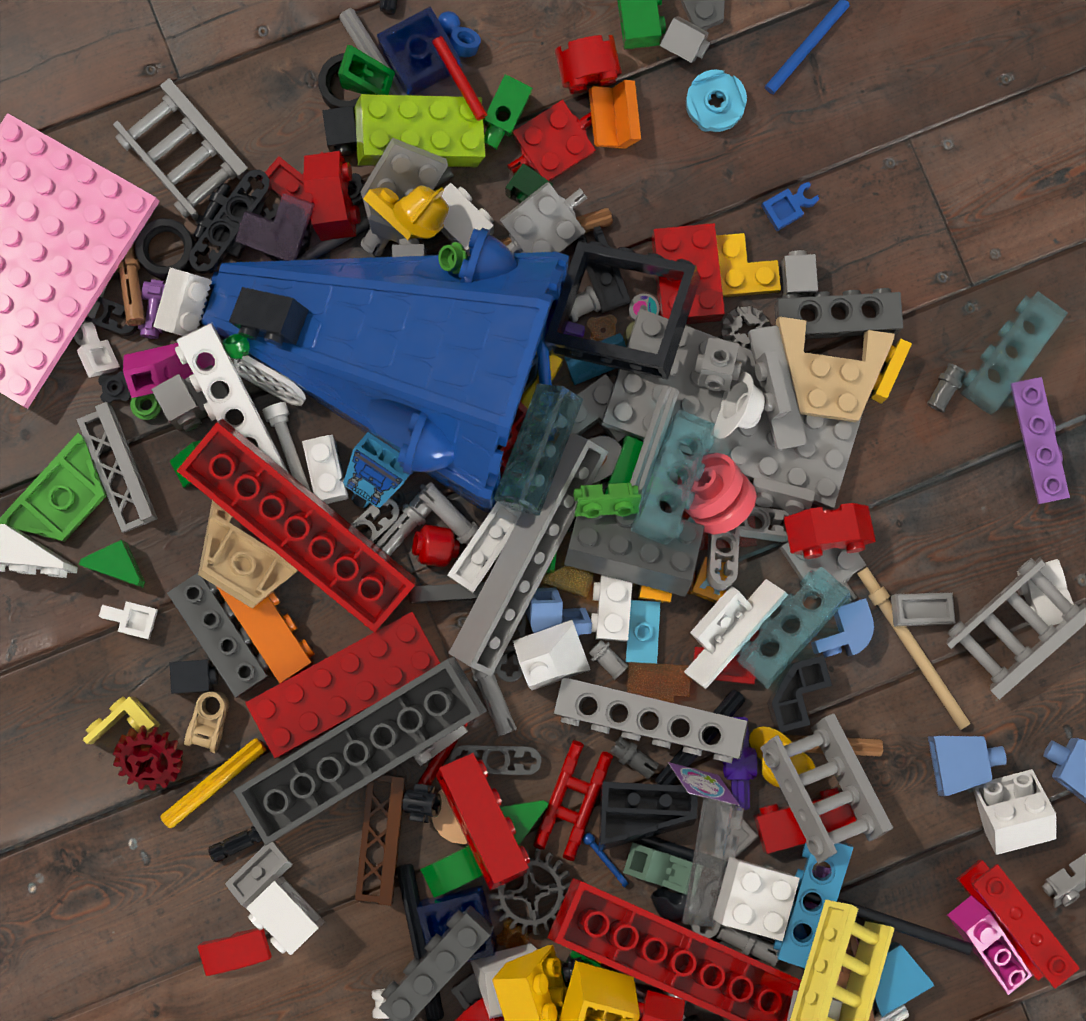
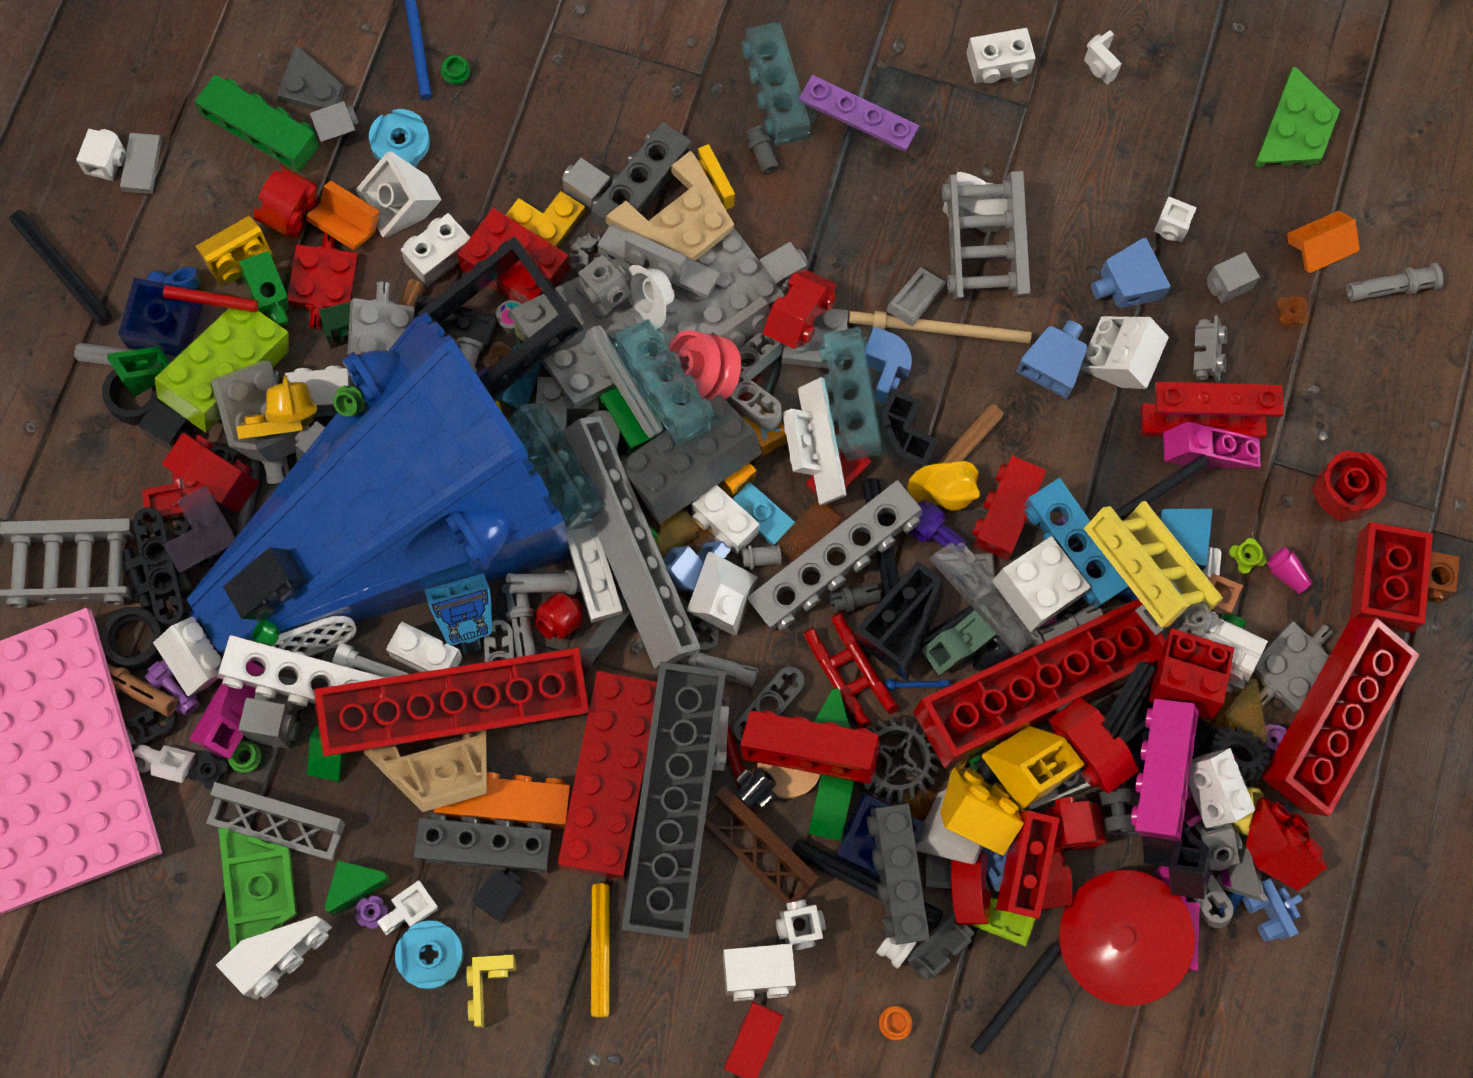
camera: 50 degrees left, 10 degrees down
dark red gear [113,725,183,791] -> none
tan piece [184,691,229,754] -> none
black axle [208,826,263,862] -> none
light grey plate [225,841,293,908] -> none
bright green hinge [573,483,641,518] -> none
sticker [668,762,740,806] -> none
blue plate [761,182,819,231] -> none
light grey fence [761,714,893,864] -> none
none -> yellow slope [196,216,273,287]
none -> medium lavender plate [355,896,388,929]
none -> white slope [356,151,441,238]
none -> medium azure plate [395,921,464,990]
none -> white brick [401,213,470,287]
none -> green plate [441,55,471,85]
none -> light grey brick [759,242,808,291]
none -> white brick [776,899,826,950]

